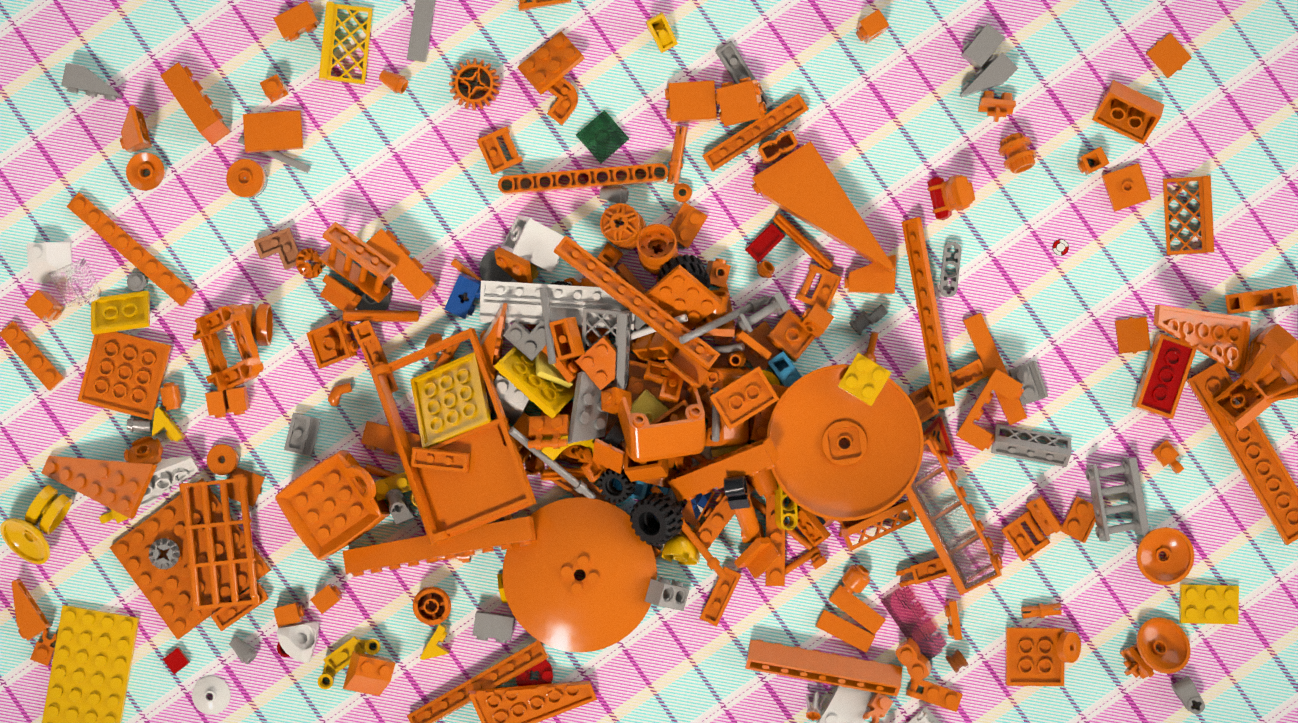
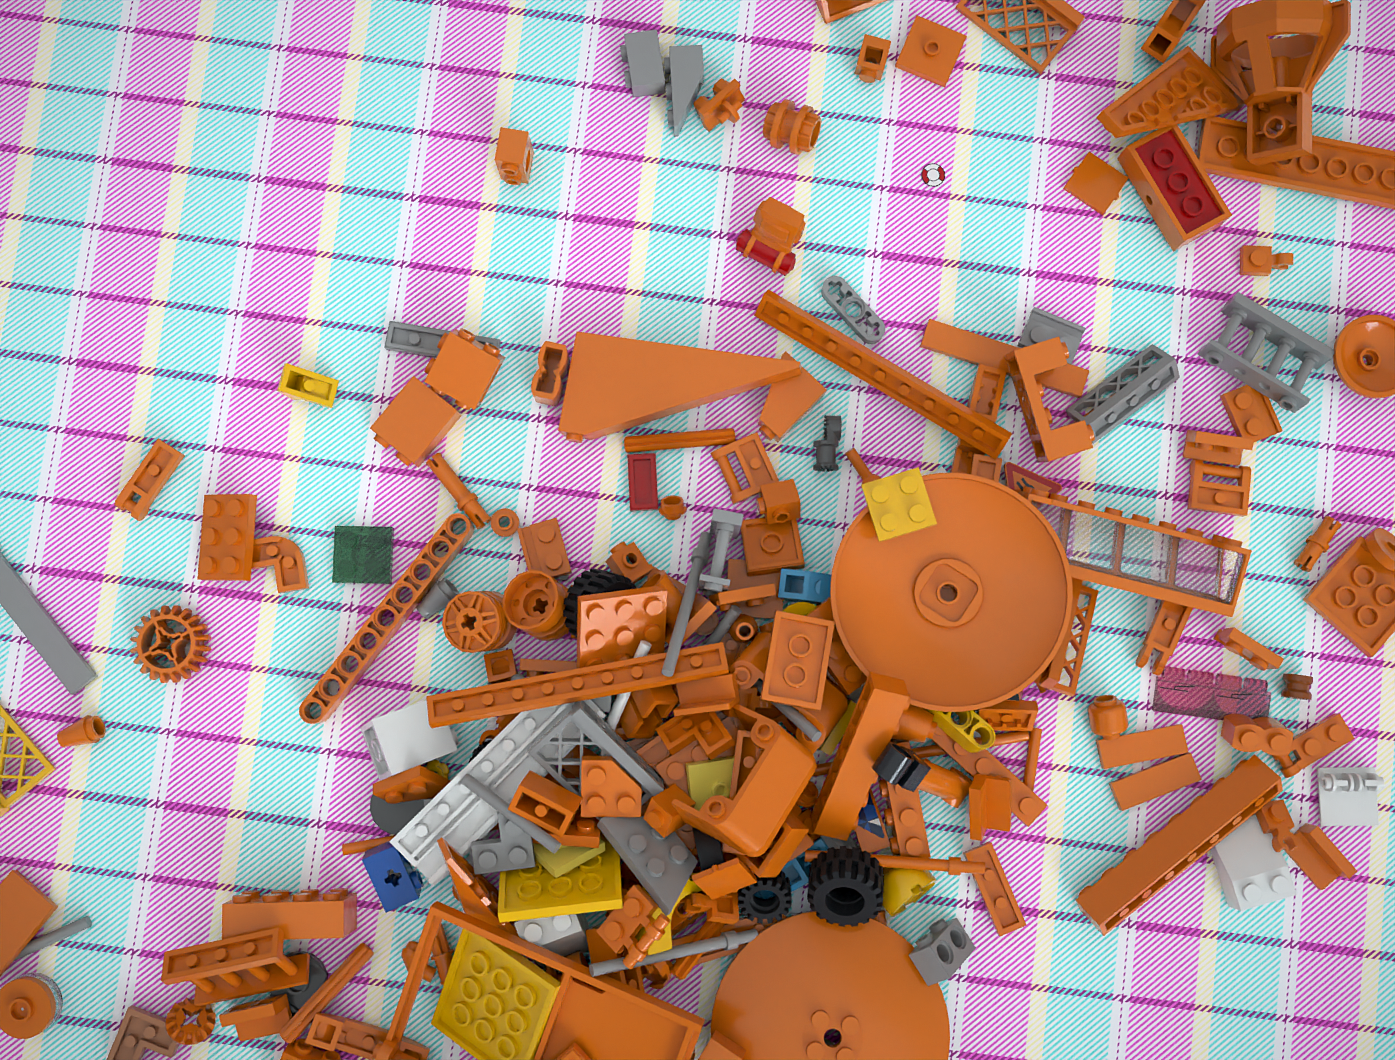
camera: 55 degrees left, 5 degrees down
orange plate [477,126,523,175] -> none
orange plate [702,93,809,172] -> none
flat silver piece [806,692,826,721] -> none
orange plate [810,553,828,570] -> none

